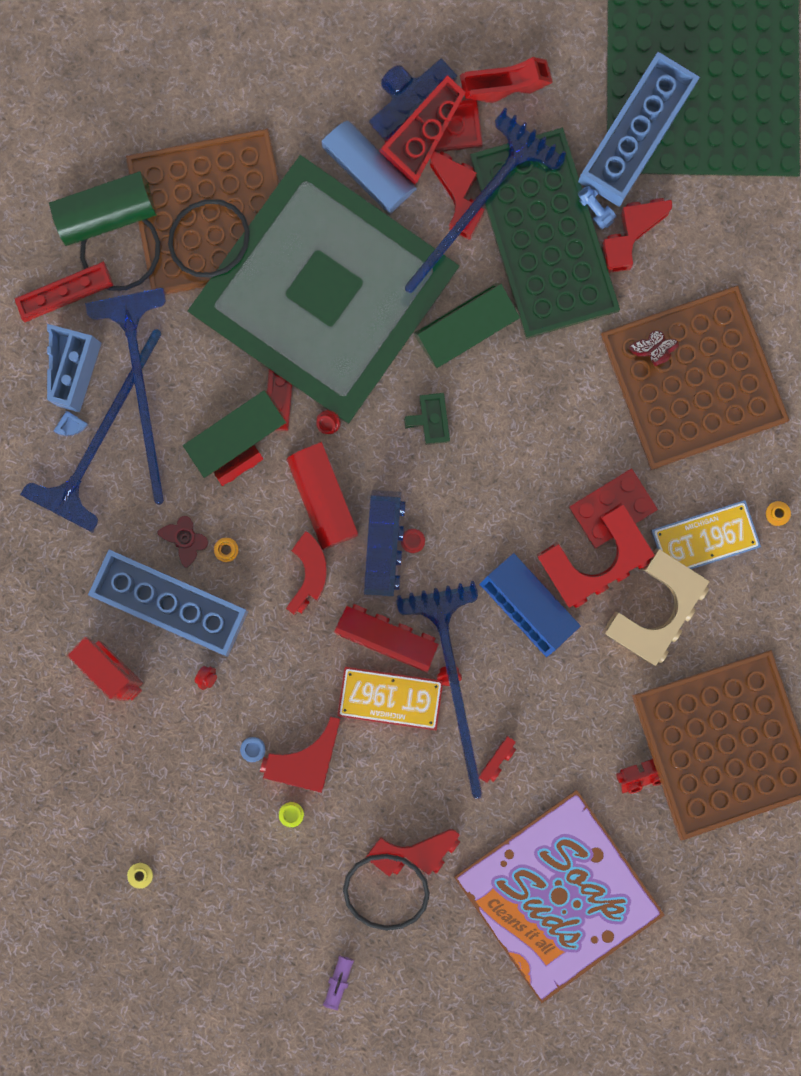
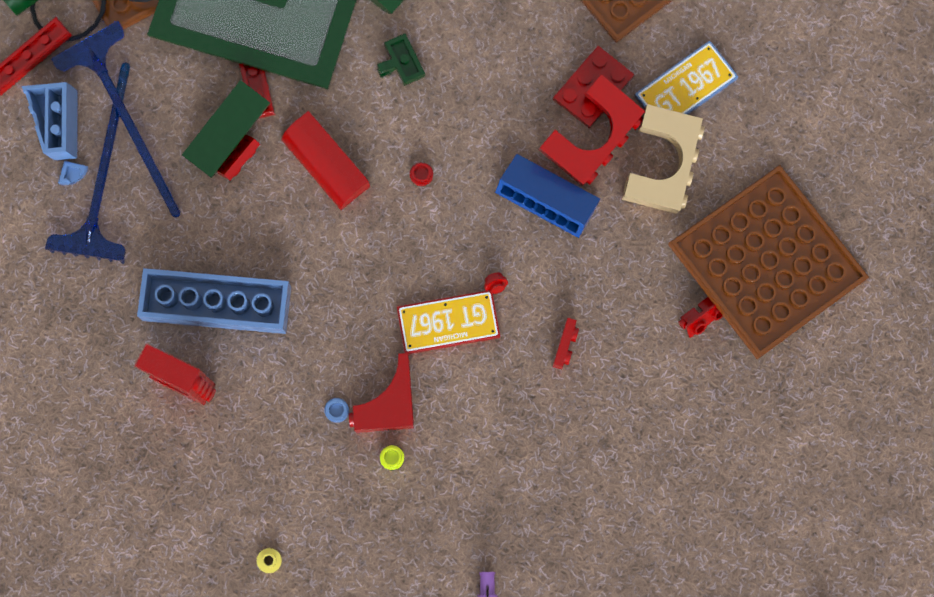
camera: 15 degrees left, 5 degrees down
dark red animal [157,516,208,568] -> none
red plate [195,666,217,690] -> none
light orange plate [214,538,239,562] -> none
red arch [286,531,327,615] -> none
red plate [316,410,341,434] -> none
red slope [334,604,439,673] -> none
black piece [343,854,430,931] -> none
clear blue wedge [364,490,406,597] -> none
red arch [365,829,460,877] -> none
clear blue piece [396,581,482,799] -> none
tile [454,790,665,1004] -> none
light orange plate [765,501,791,526] -> none

